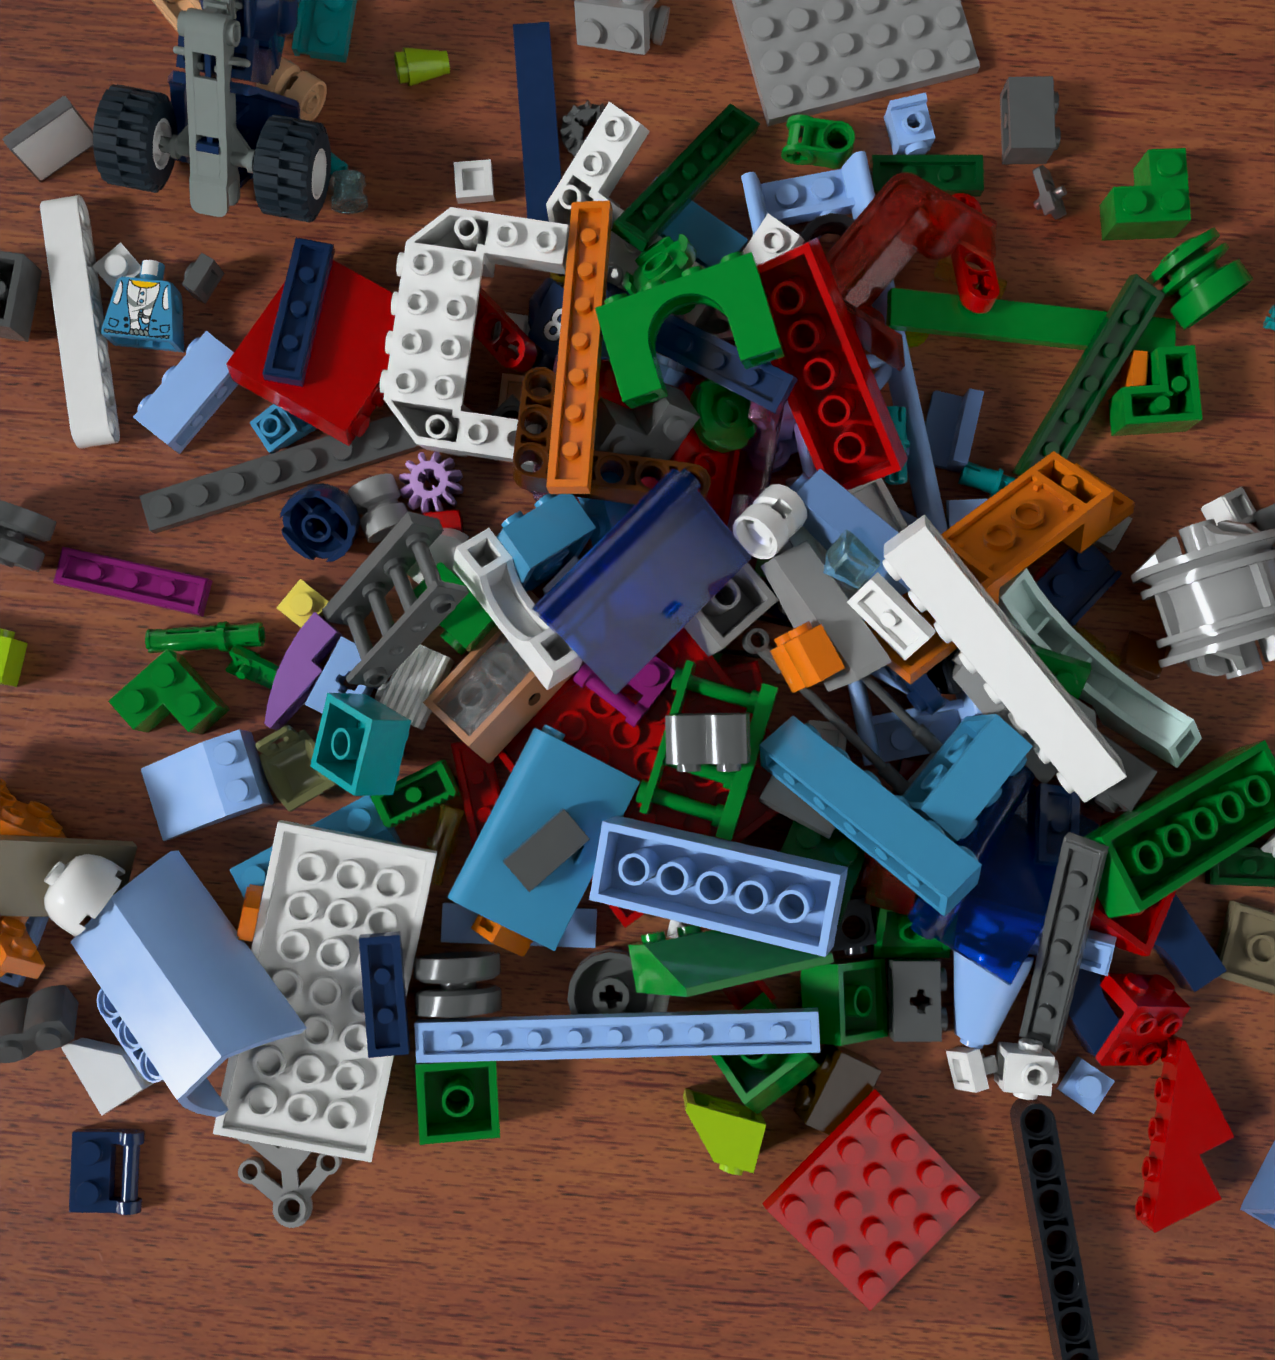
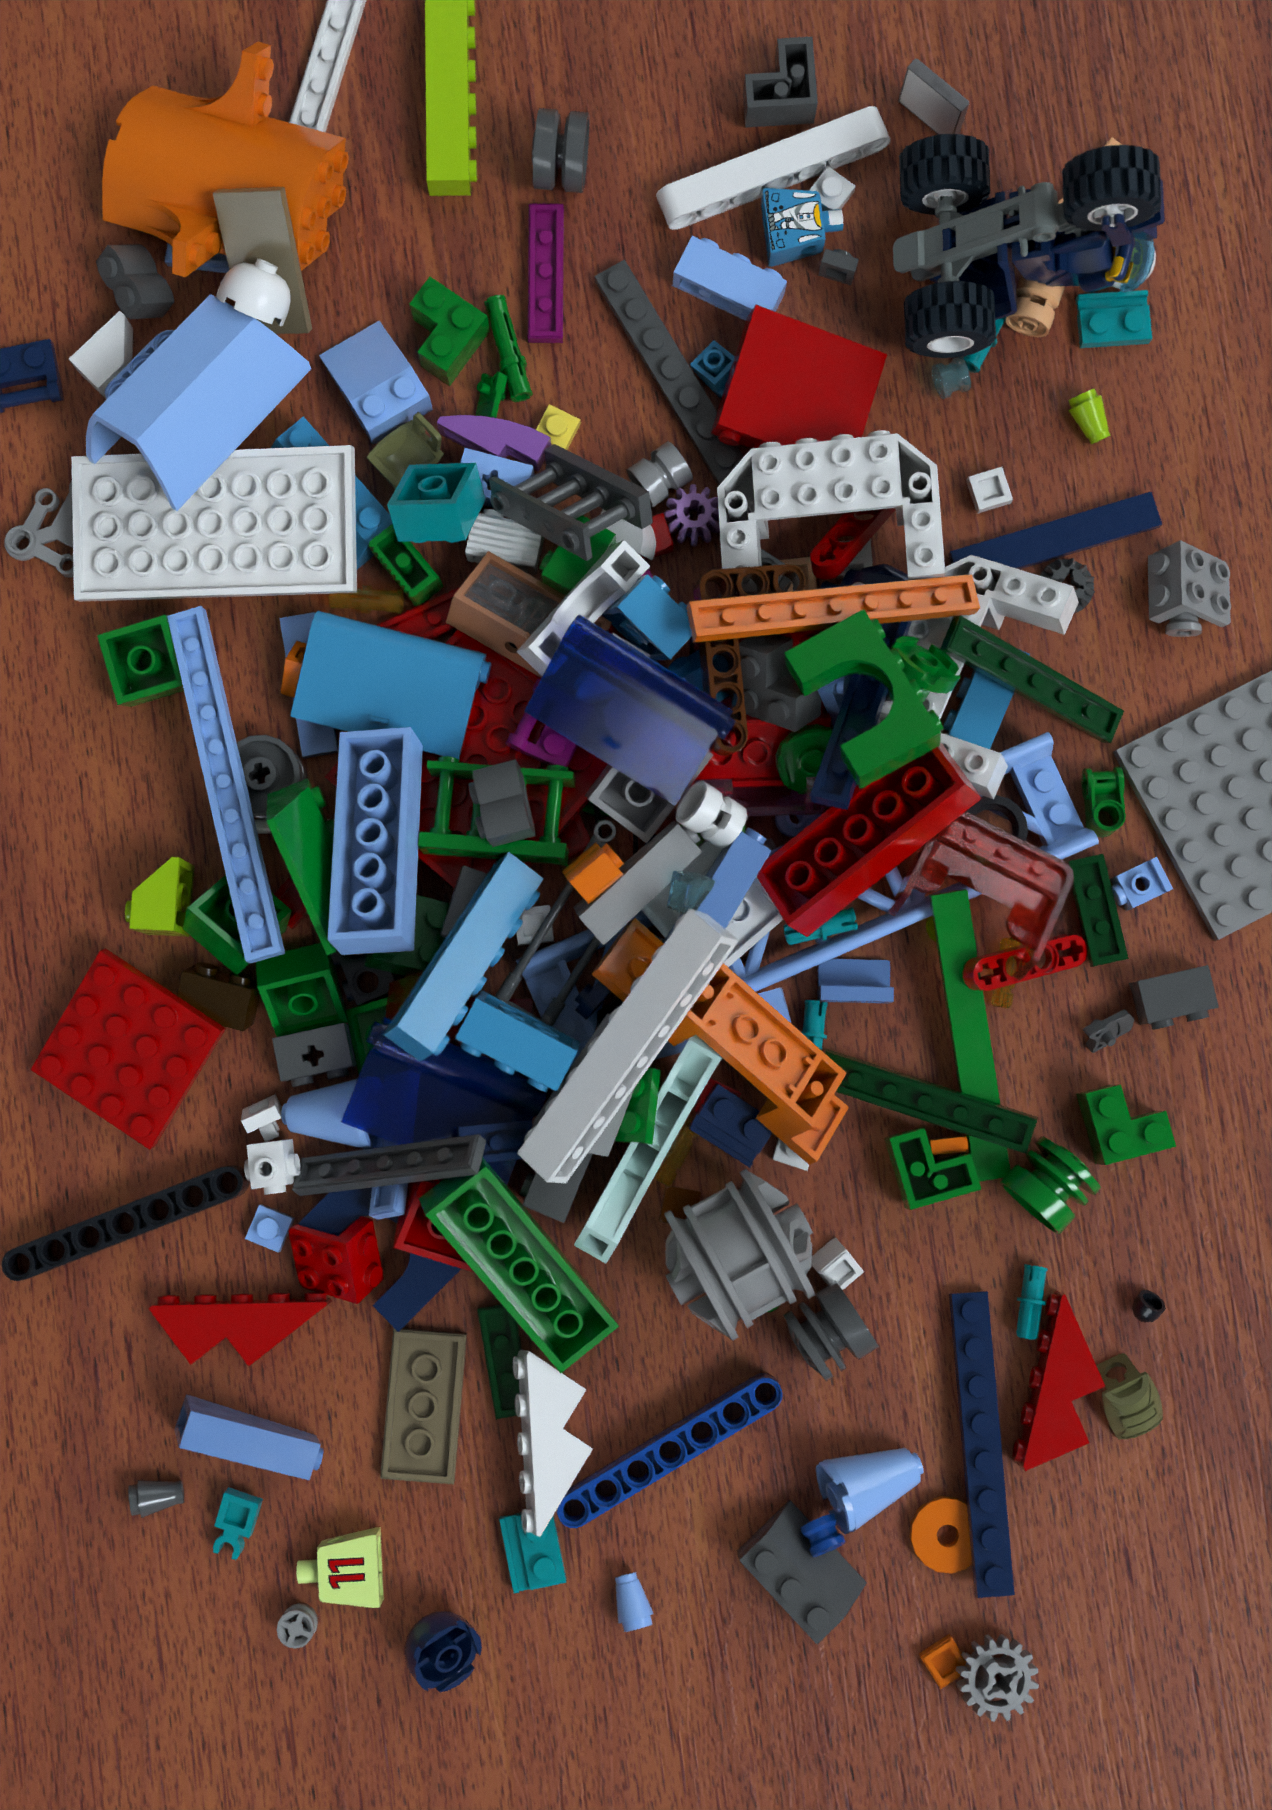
camera: 75 degrees right, 0 degrees up
orange tile [237,884,264,942] -> none
dark blue tile [262,237,335,387] -> none
dark blue cylinder [280,483,360,562] -> none
dark blue plate [359,931,410,1058] -> none
dark grey wheel [413,951,502,1018] -> none
dark grey tile [503,808,590,892] -> none
white panel [847,572,936,660] -> none

